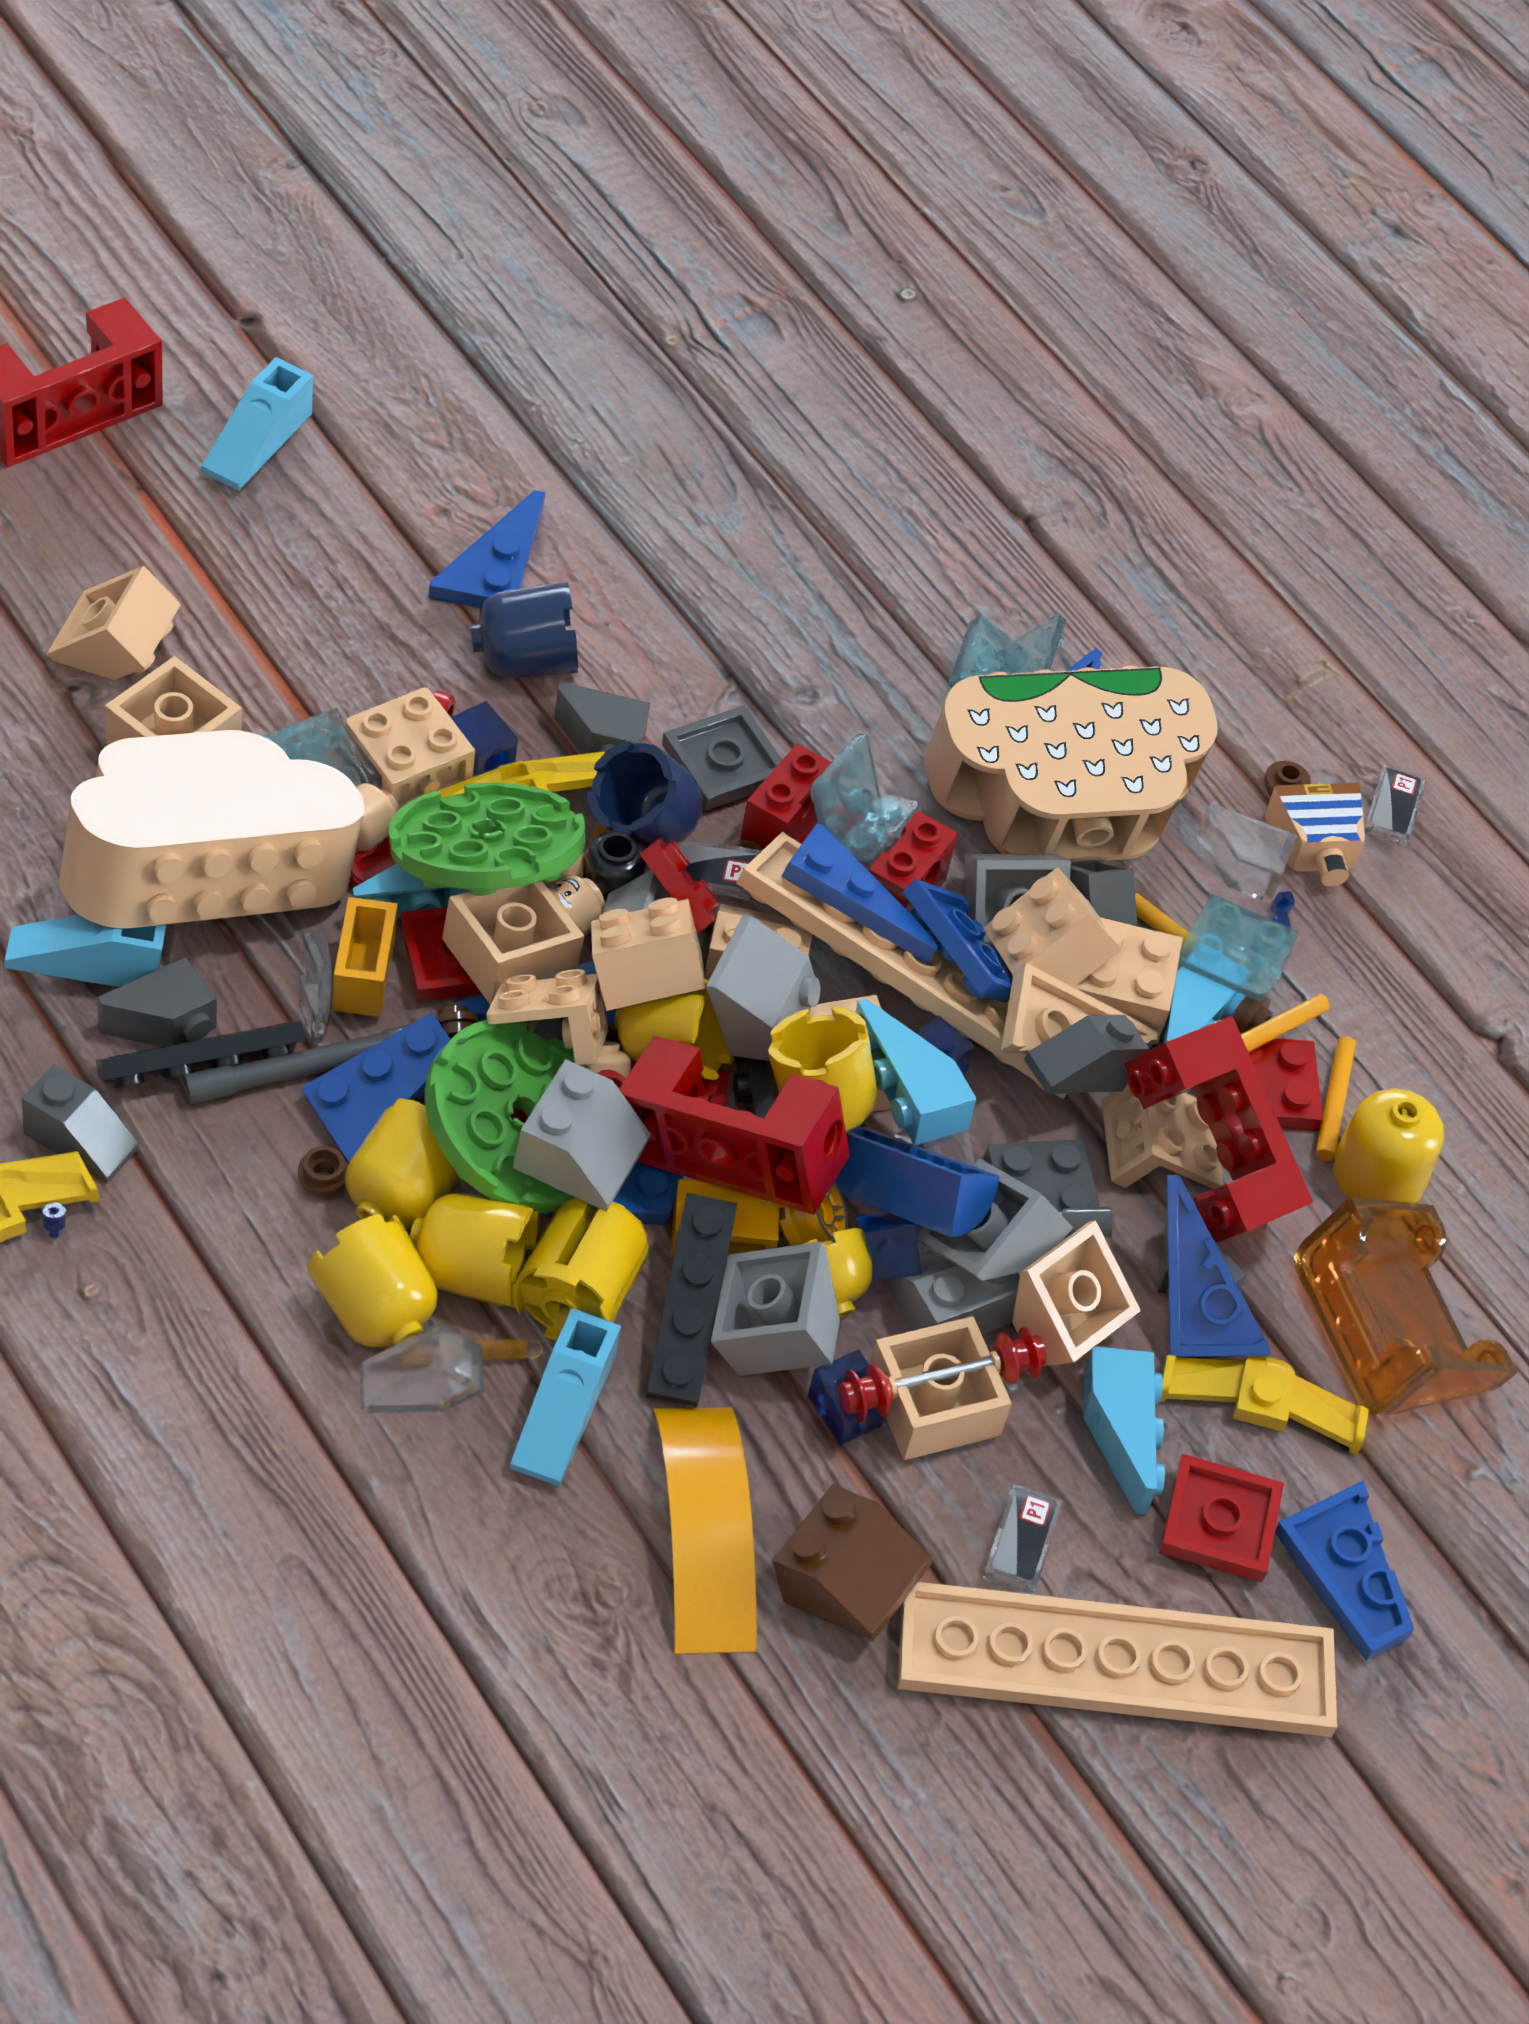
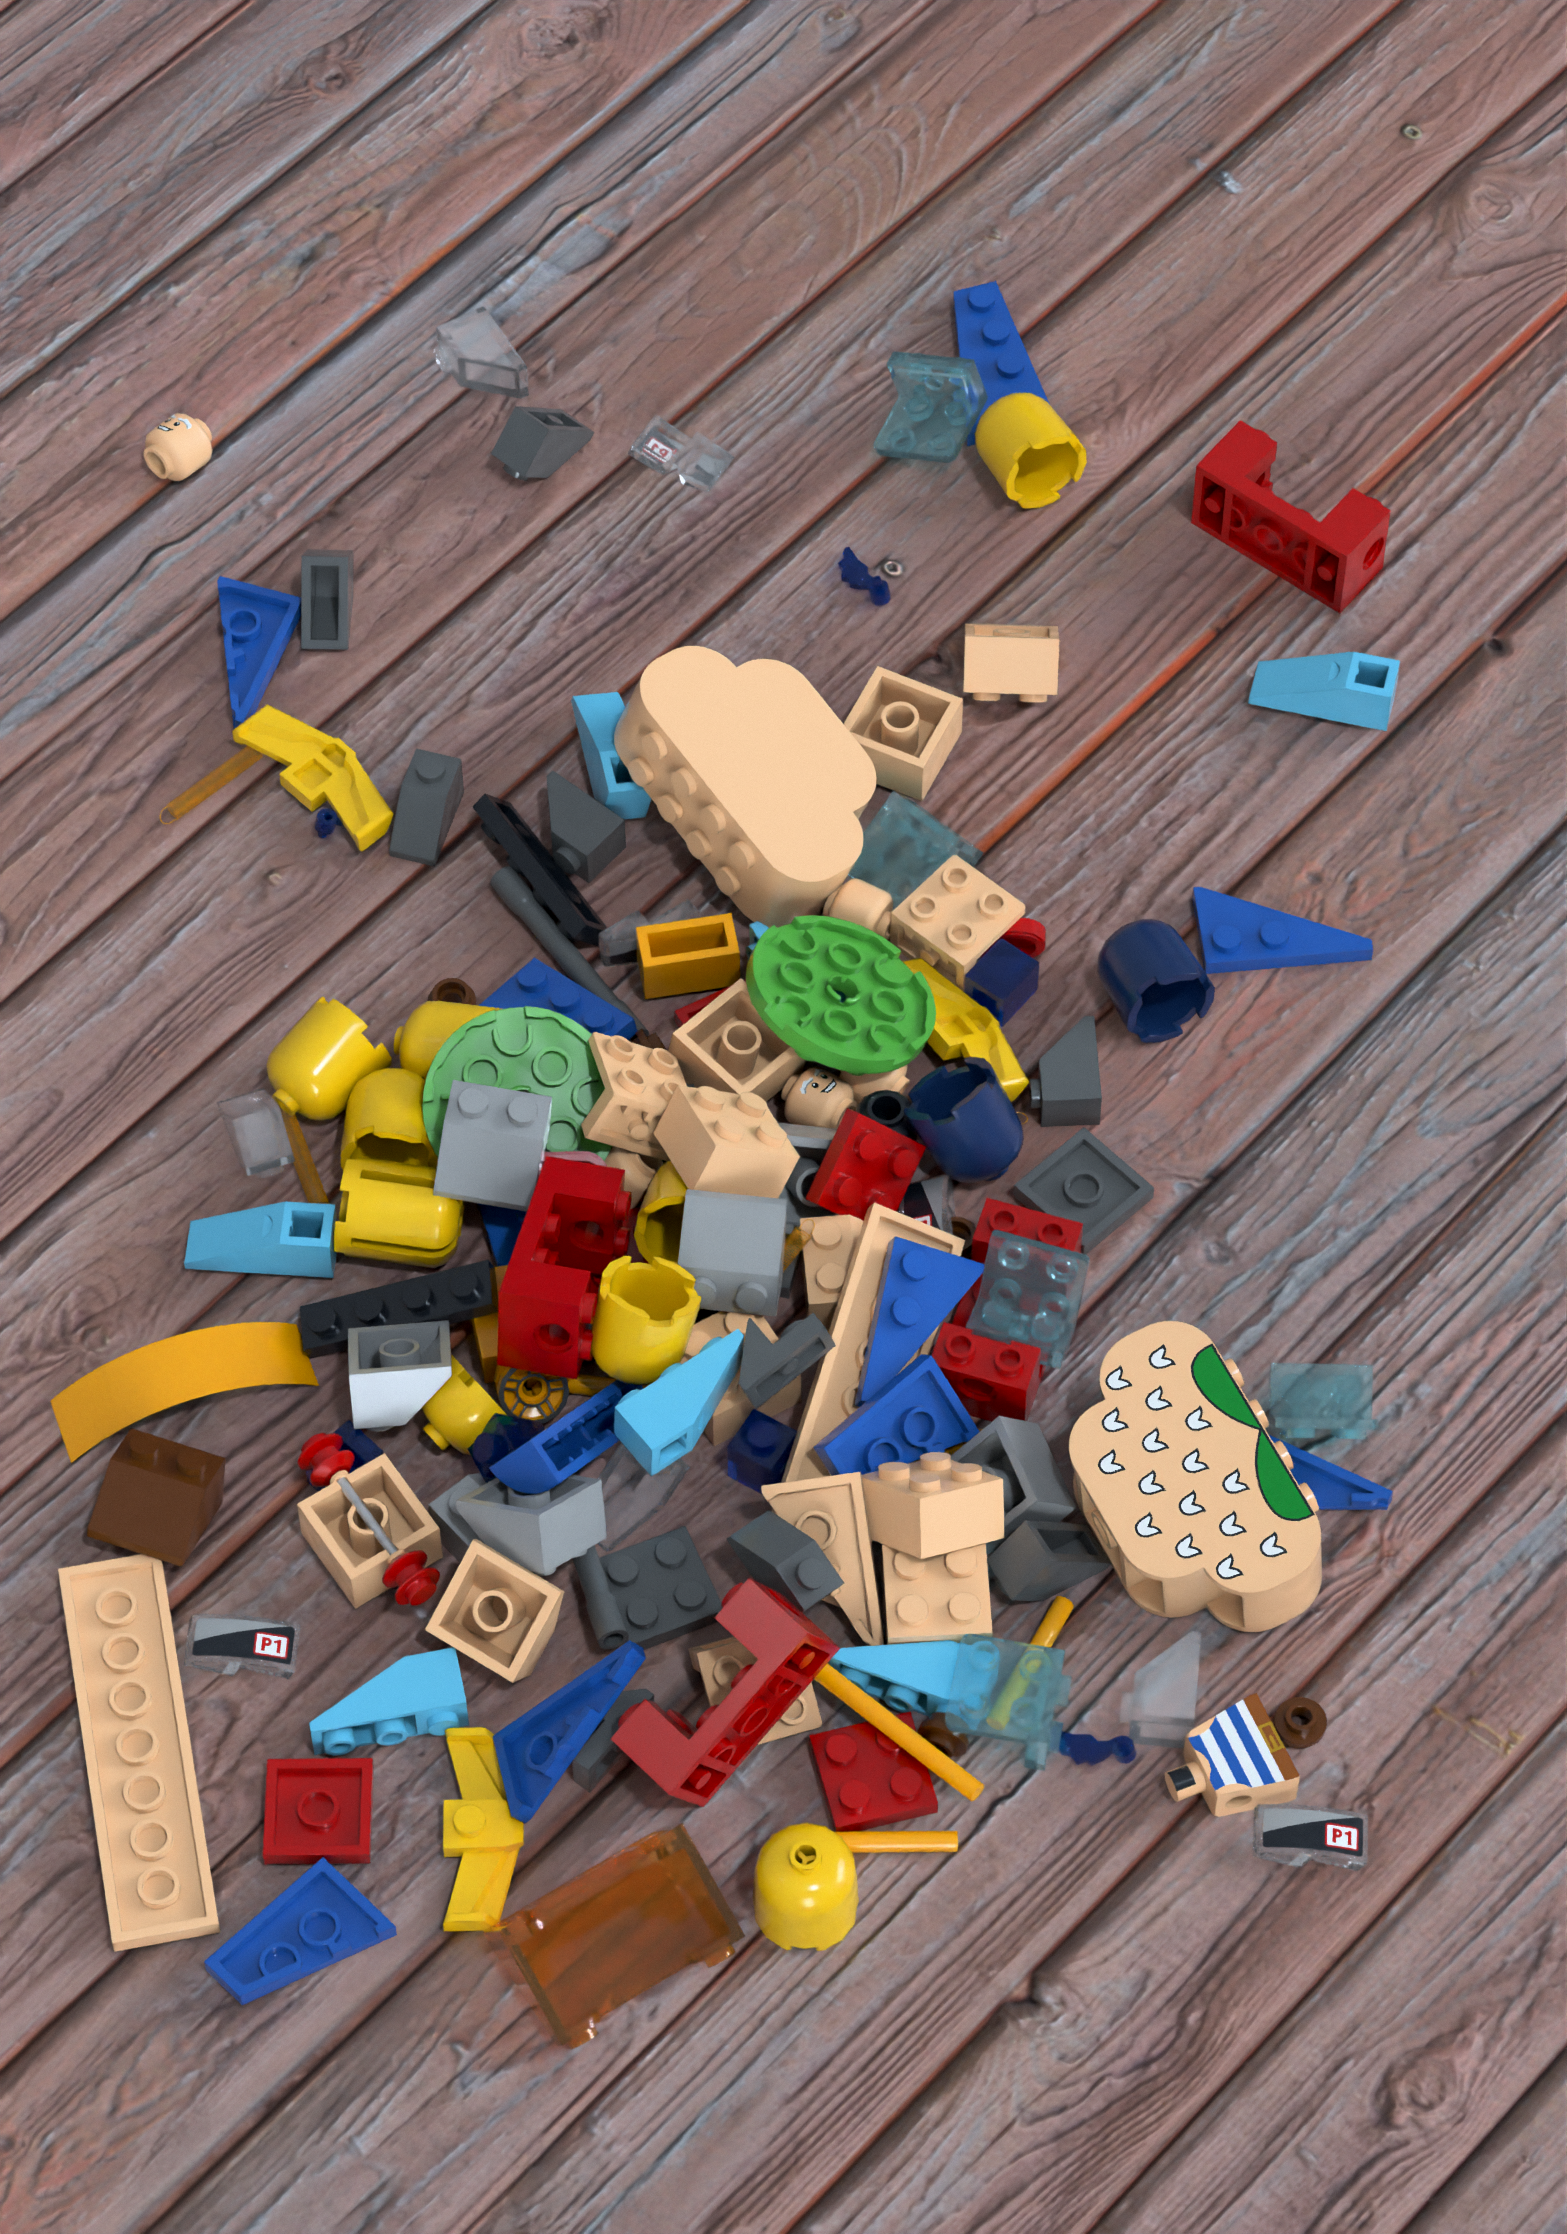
camera: 85 degrees right, 5 degrees up
none -> dark grey slope [739,1313,836,1409]

